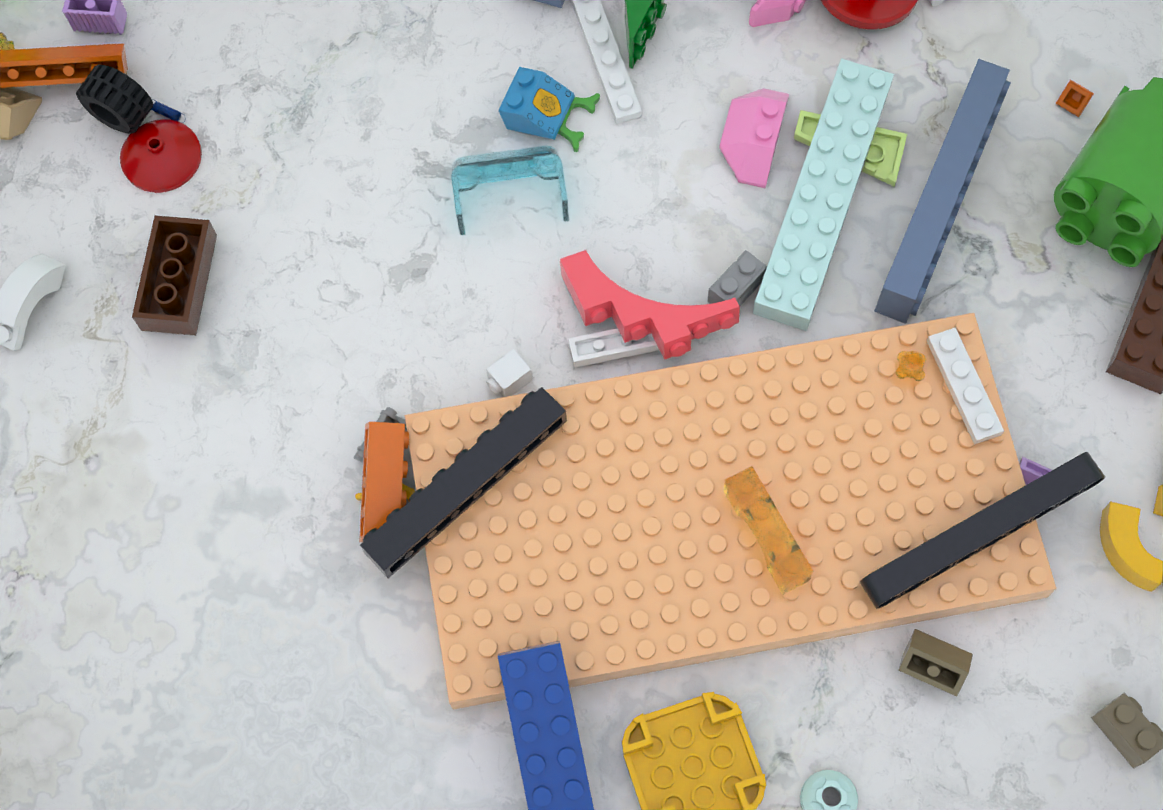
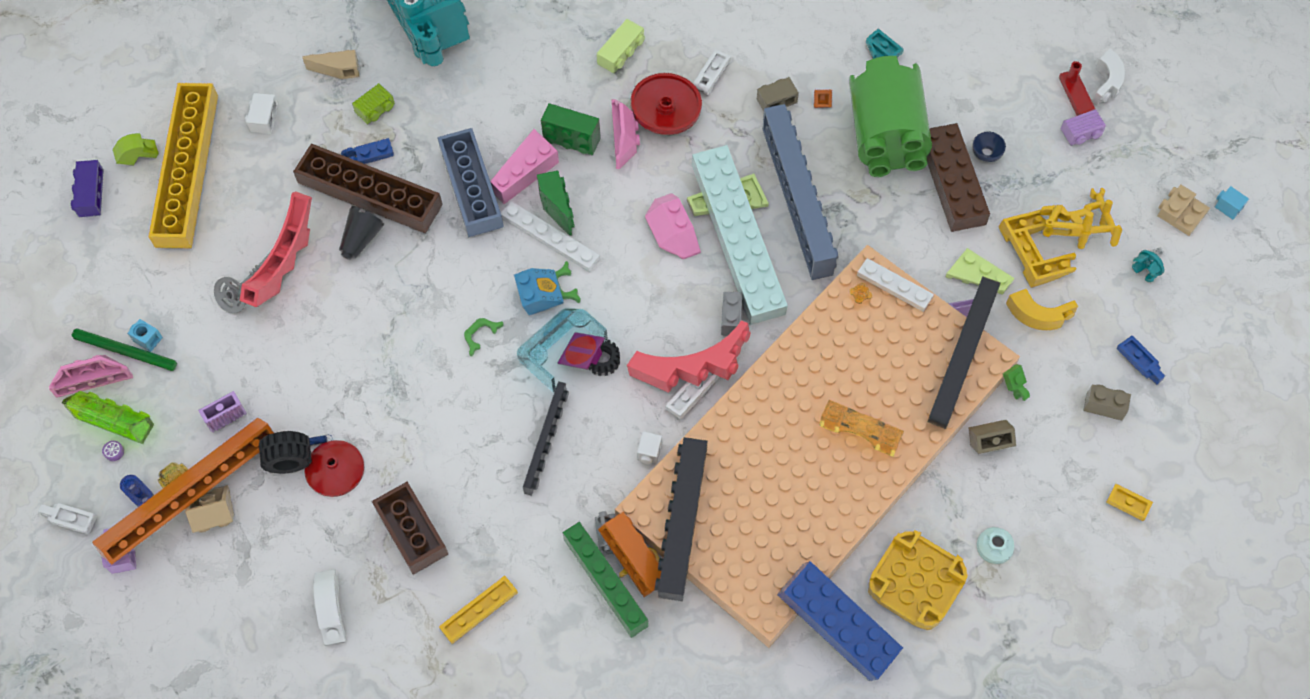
camera: 40 degrees left, 5 degrees down
none -> yellow plate [439,575,518,644]
none -> bright green helmet [464,318,504,356]
none -> black plate [523,381,569,496]
none -> piece [557,332,605,370]
none -> green brick [563,521,648,638]
none -> black tyre [588,339,620,376]
none -> dark tan brick [757,77,799,111]
none -> yellowish green wing [945,248,1014,295]
none -> bright green plate [1003,364,1030,401]

